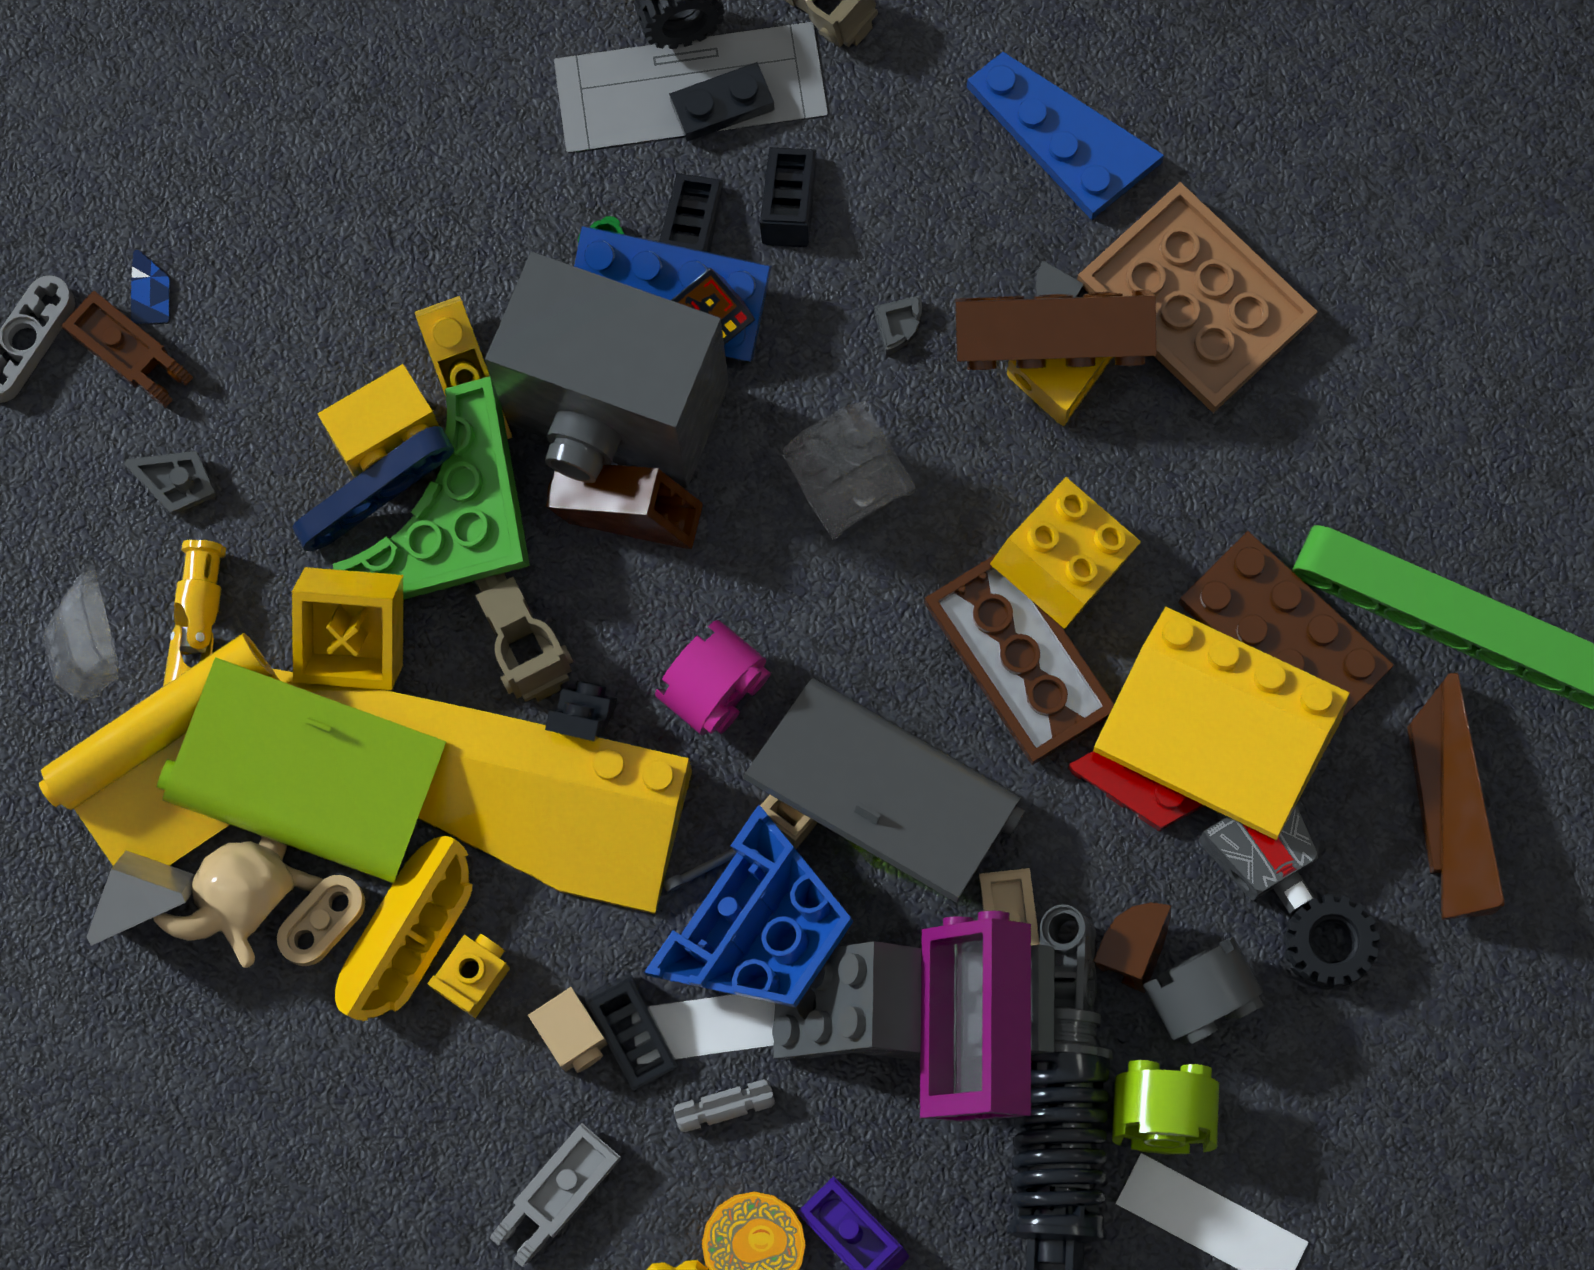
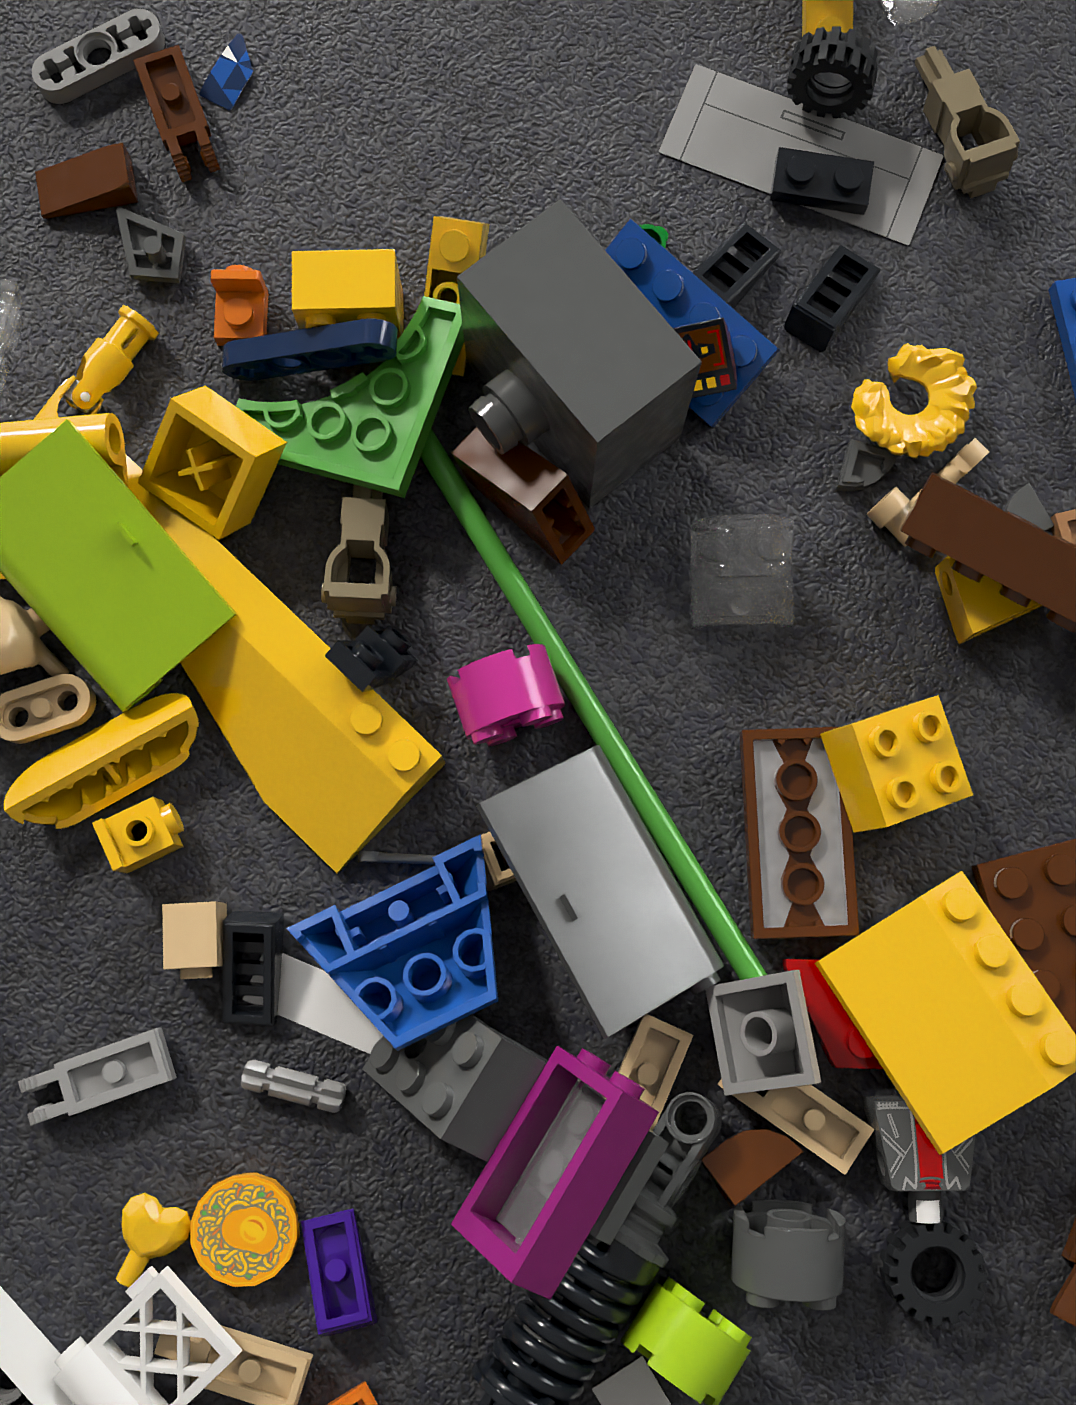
camera: 25 degrees right, 5 degrees up
none -> reddish brown slope [35,143,138,219]
none -> orange bracket [211,265,268,346]
none -> bright green piece [420,428,767,980]
none -> light grey slope [705,970,821,1095]
none -> tan plate [717,1078,874,1175]
none -> yellow piece [851,343,977,458]
none -> tan brick [866,438,989,547]

